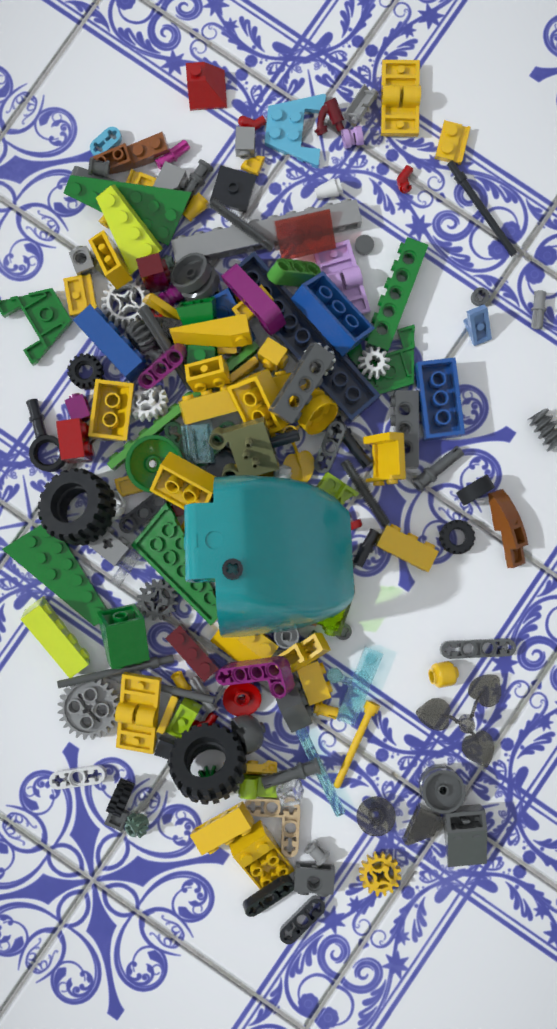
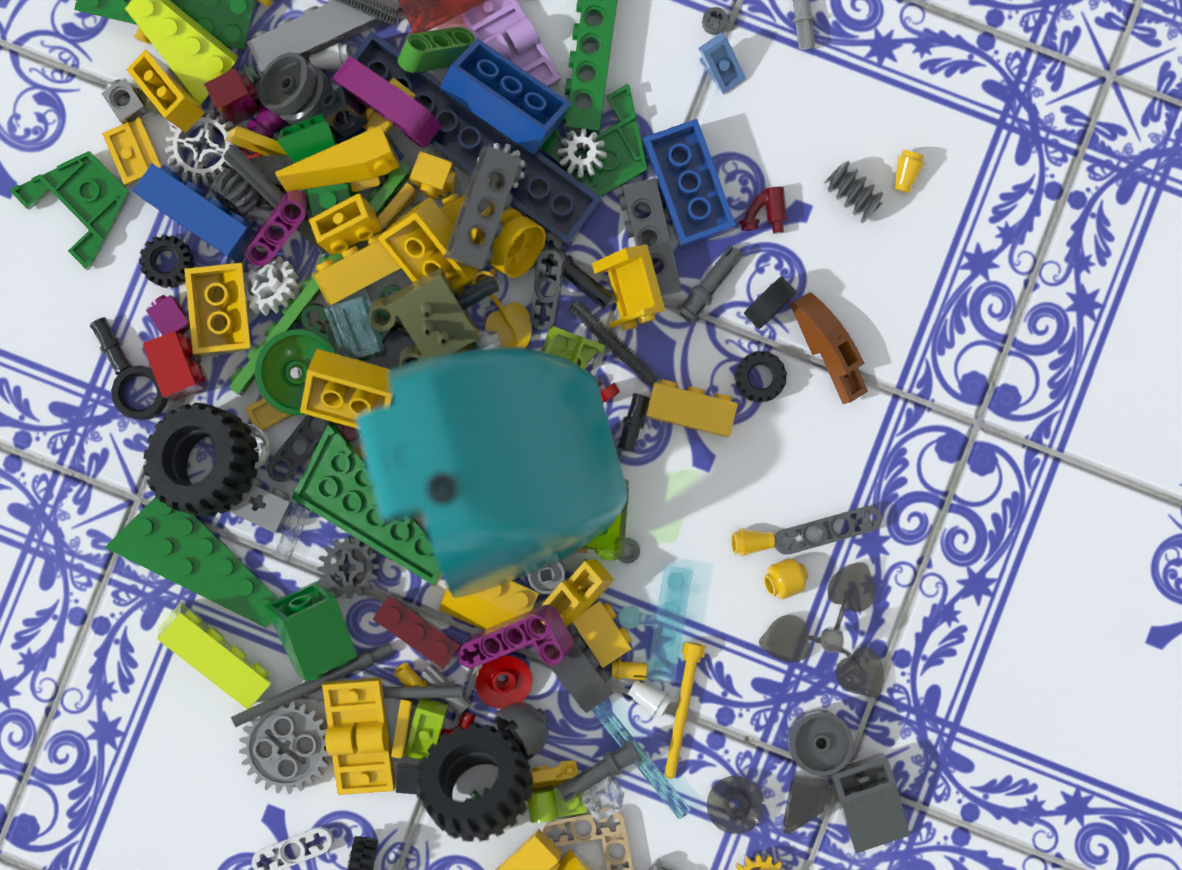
camera: 20 degrees left, 0 degrees up
none -> white cone [309,42,353,70]
none -> black brick [320,85,368,139]
none -> white cone [628,680,673,719]
none -> yellow cone [731,528,775,557]
none -> dark red plant [738,187,787,234]

